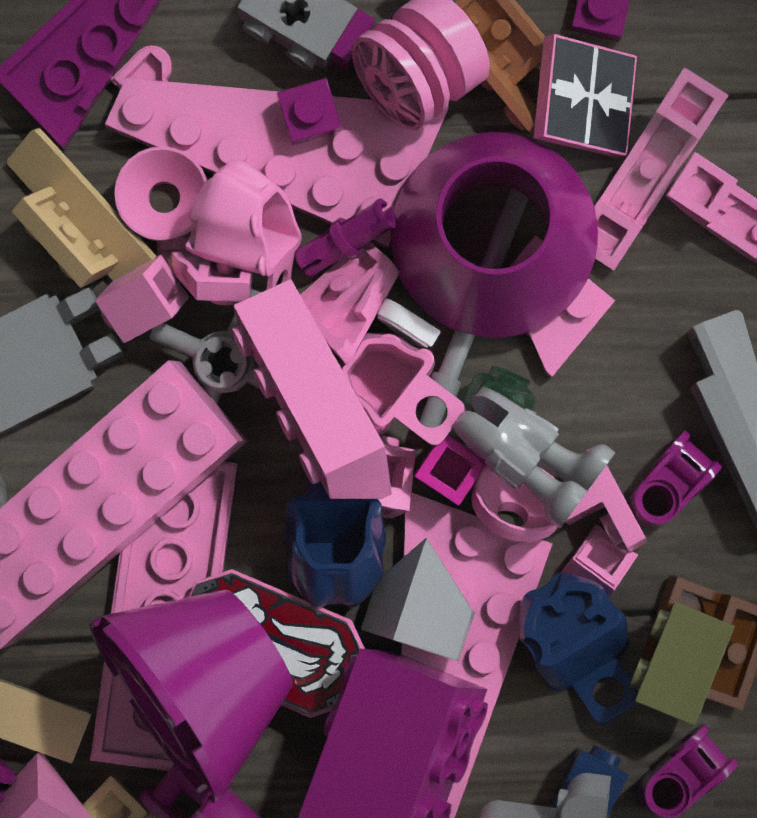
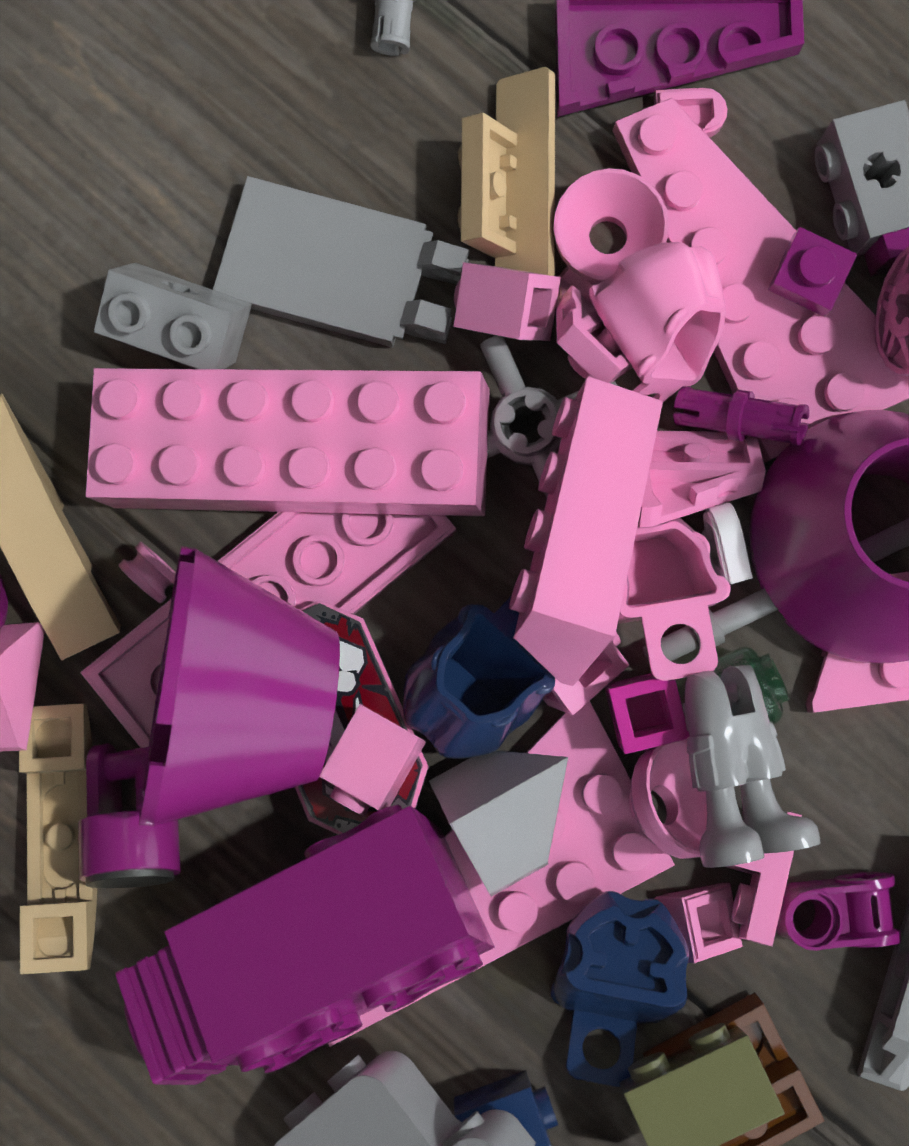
camera: 40 degrees right, 0 degrees up
none -> bright pink bush [118,542,176,603]
none -> bright pink brick [319,704,426,816]

